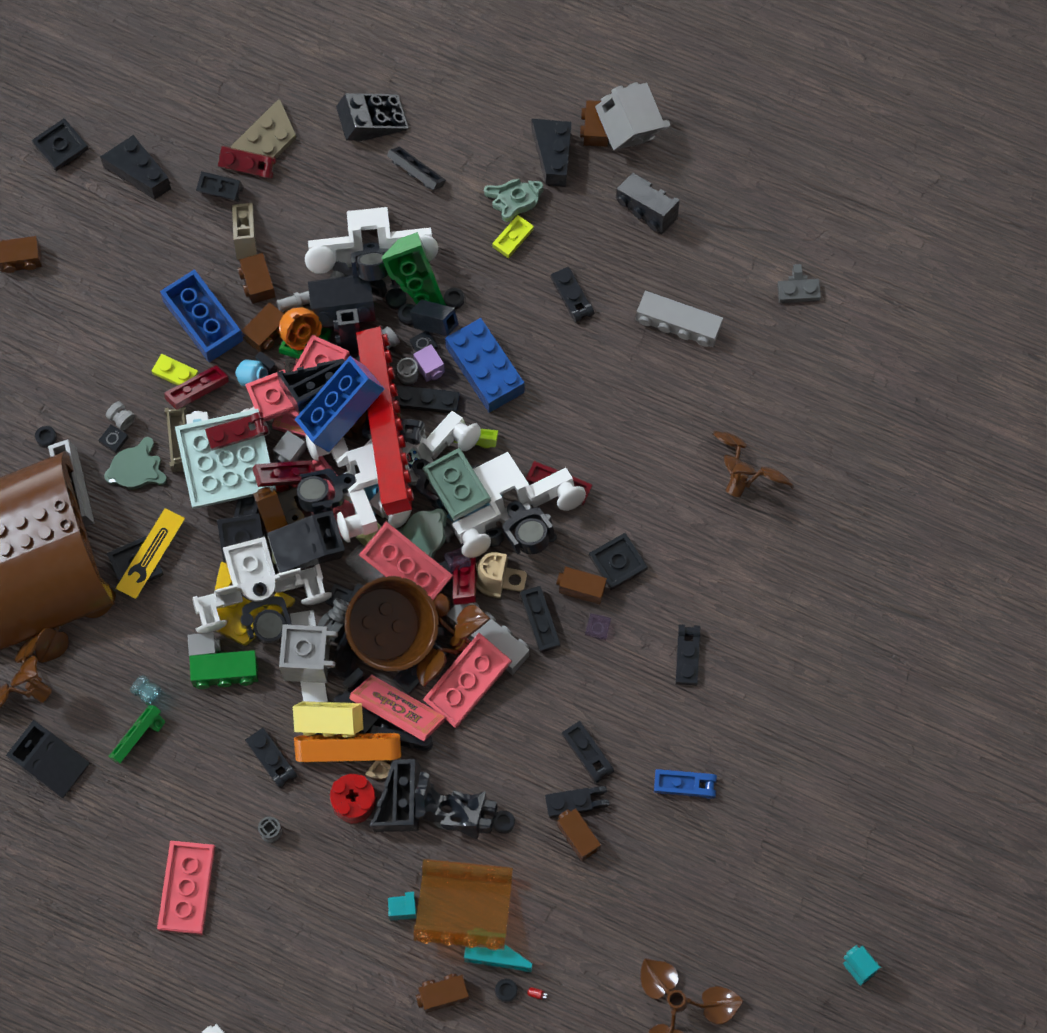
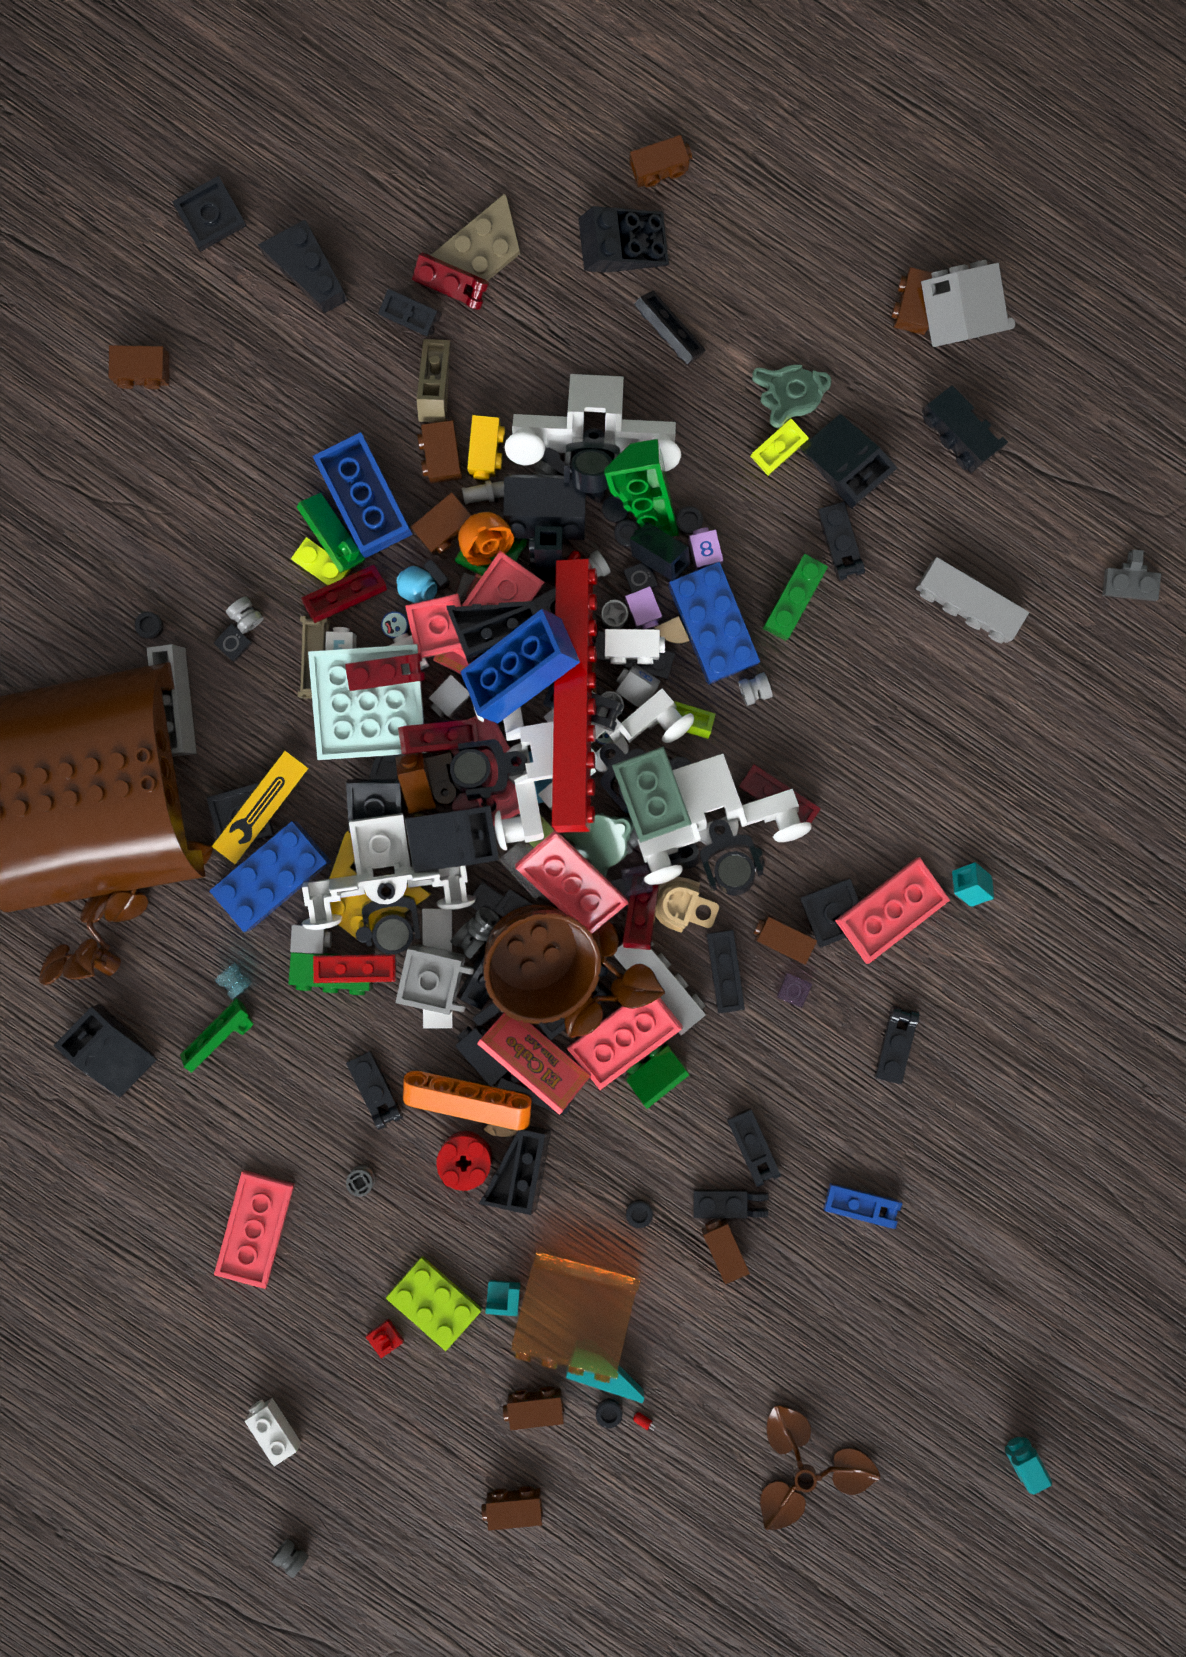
camera: 15 degrees right, 20 degrees up
sand green tile [104,437,167,490] -> none
light yellow brick [293,701,364,737] -> none
black hips [415,772,498,839] -> none
black wedge [531,118,572,187] -> none
reddish brown plant [712,431,794,497] -> none
none -> blue brick [209,821,331,932]
none -> green hinge [297,493,365,573]
none -> red tile [313,954,396,983]
none -> red tile [366,1319,404,1359]
none -> tile [381,612,409,639]
none -> lime plate [386,1256,482,1351]
none -> yellow brick [467,415,505,480]
none -> white brick [605,629,665,664]
none -> light grey brick [616,663,660,707]
none -> green slope [625,1043,689,1109]
none -> reddish brown brick [629,135,692,187]
none -> tan tile [654,616,690,644]
none -> lavender brick [688,528,723,571]
none -> light grey wheel [738,672,773,706]
none -> green brick [762,554,828,641]
none -> black slope [800,414,897,509]
none -> coral tile [835,857,950,964]
none -> teal panel [952,862,994,907]

